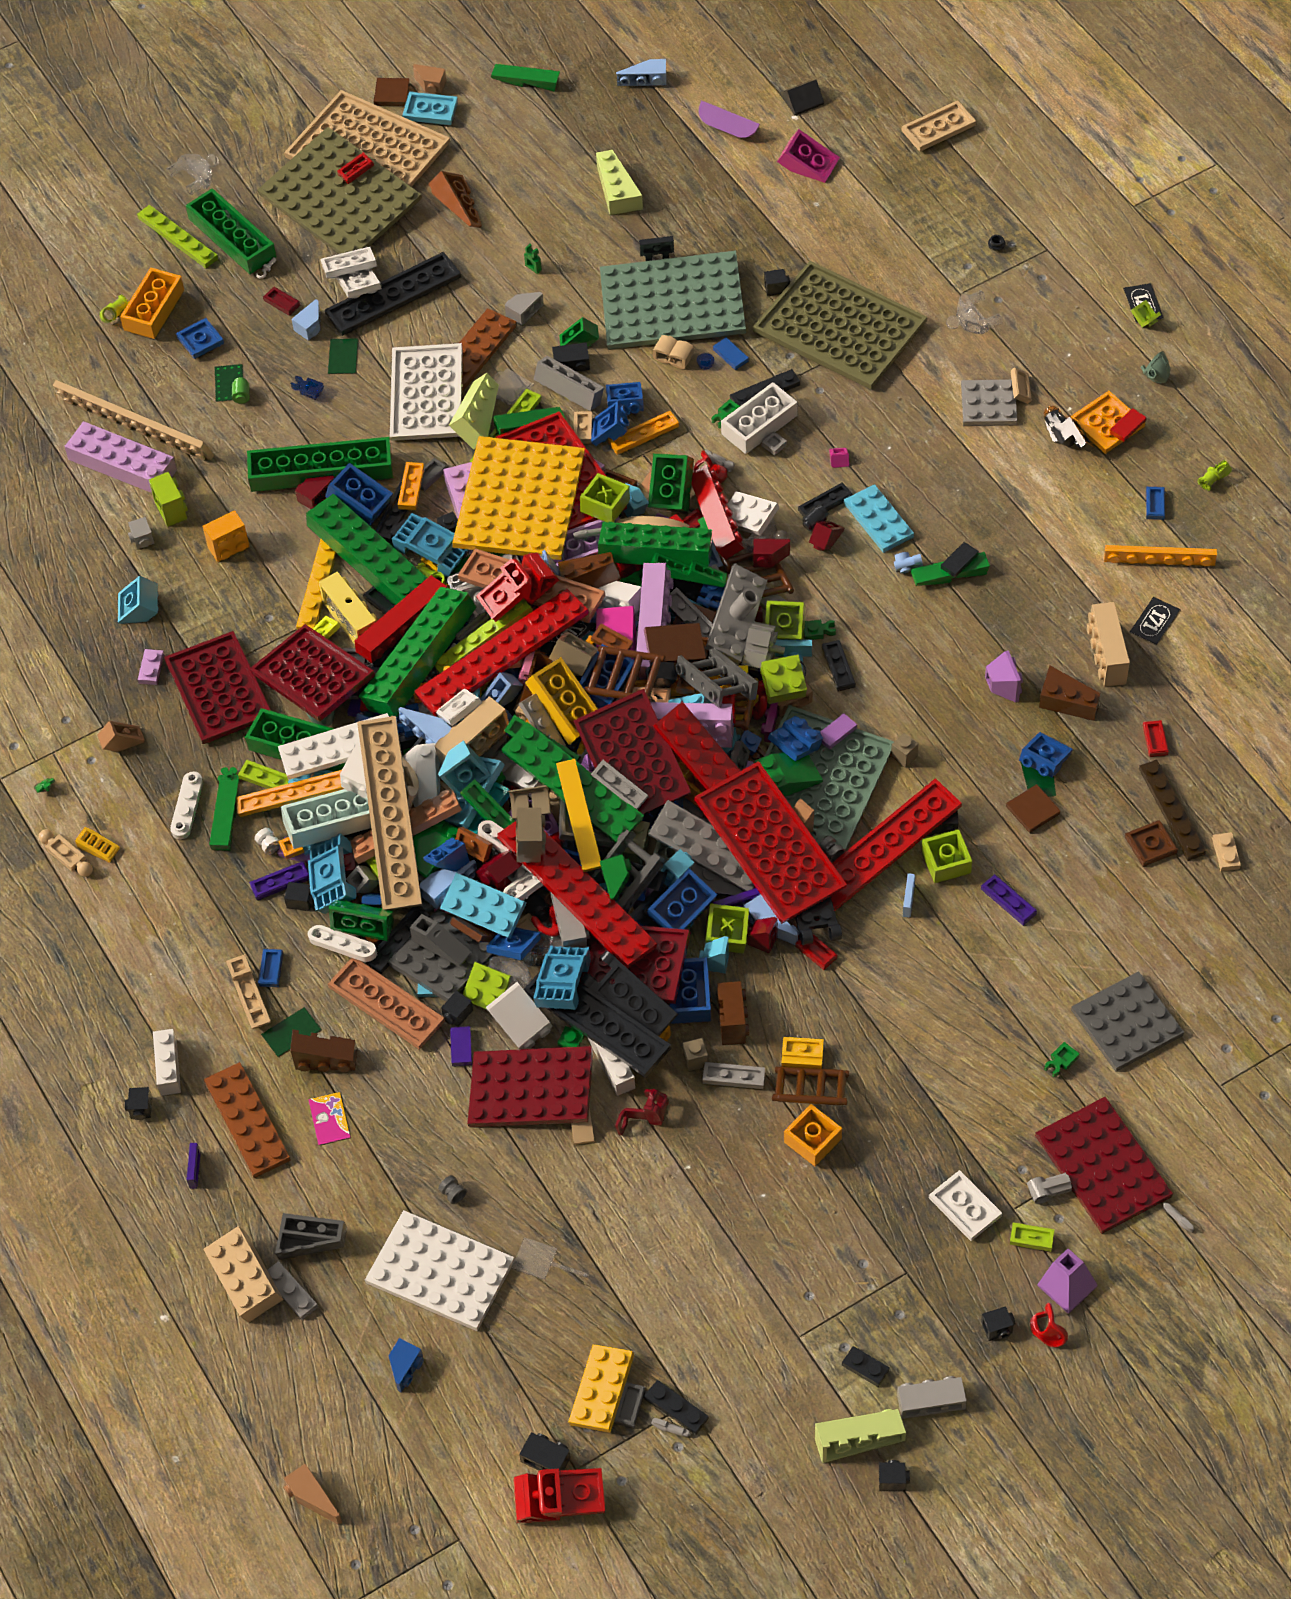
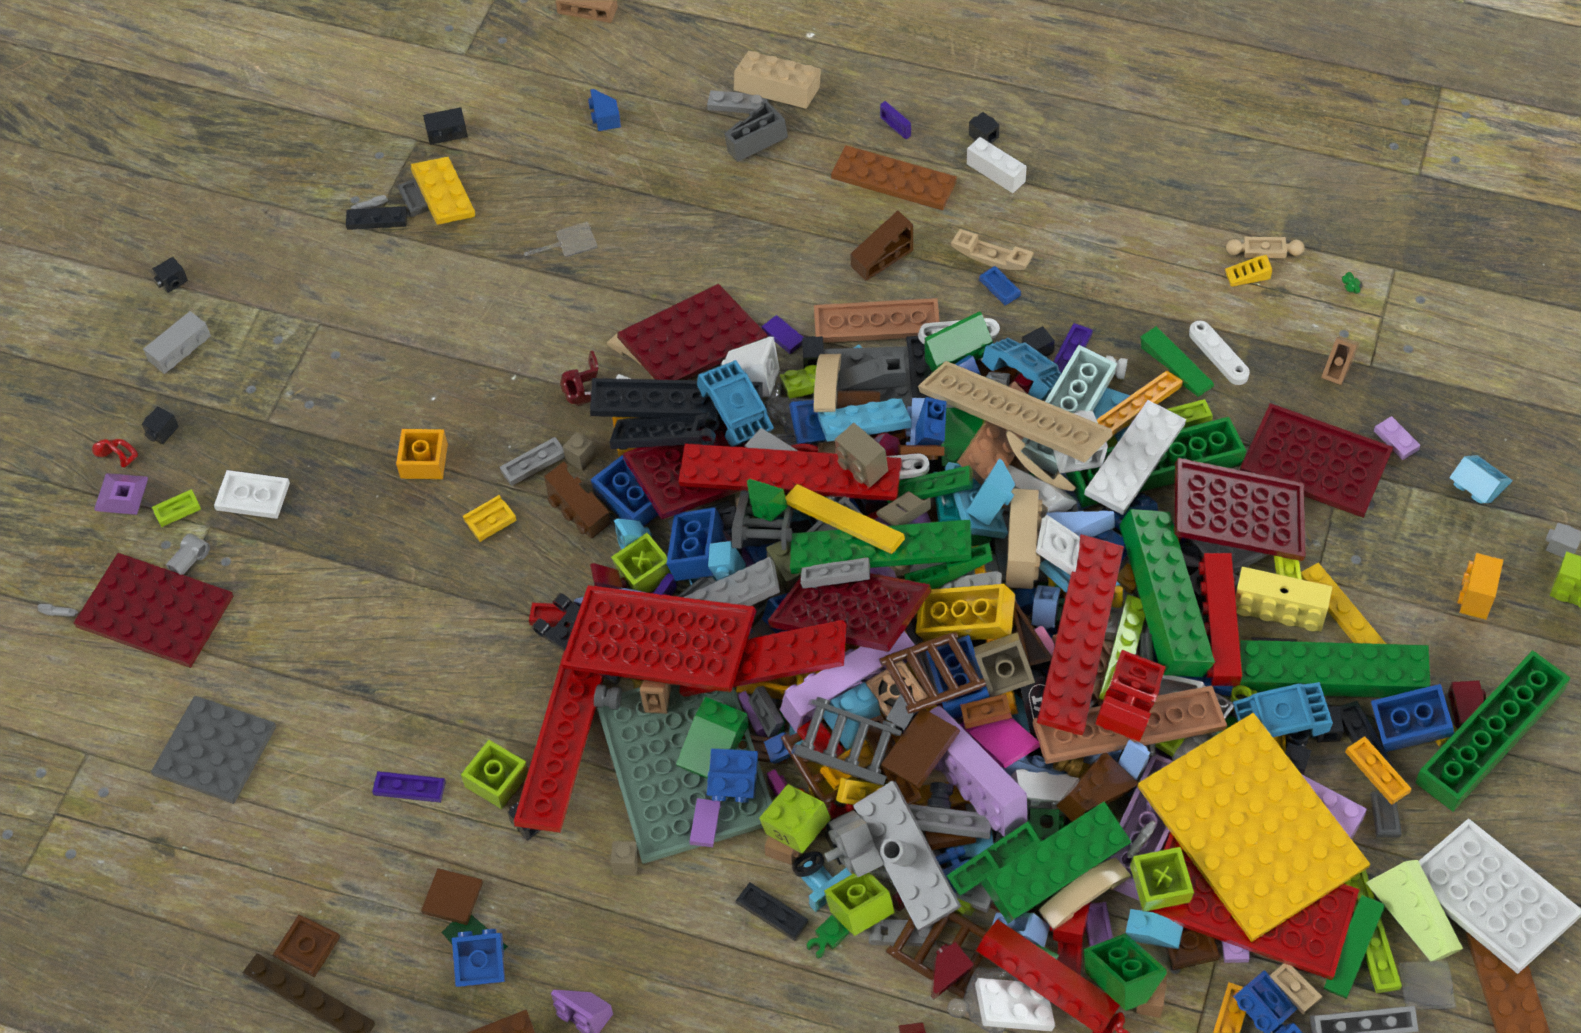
camera: 140 degrees right, 0 degrees up
green plant [218,767,239,781] -> none
dark green sticker [261,1007,321,1057] -> none
sticker [308,1092,350,1145] -> none
white plate [365,1210,515,1331] -> none
dark grey wheel [438,1175,467,1204] -> none
red piece [513,1468,605,1524] -> none
reddish brown bar [772,1066,849,1105] -> none
yellowish green wedge [815,1409,906,1463] -> none
black plate [842,1346,890,1387] -> none
light blue tile [903,874,915,918] -> none
green plate [1044,1042,1080,1077] -> none
tan plate [1212,832,1241,872] -> none
none -> tan slope [814,354,841,412]

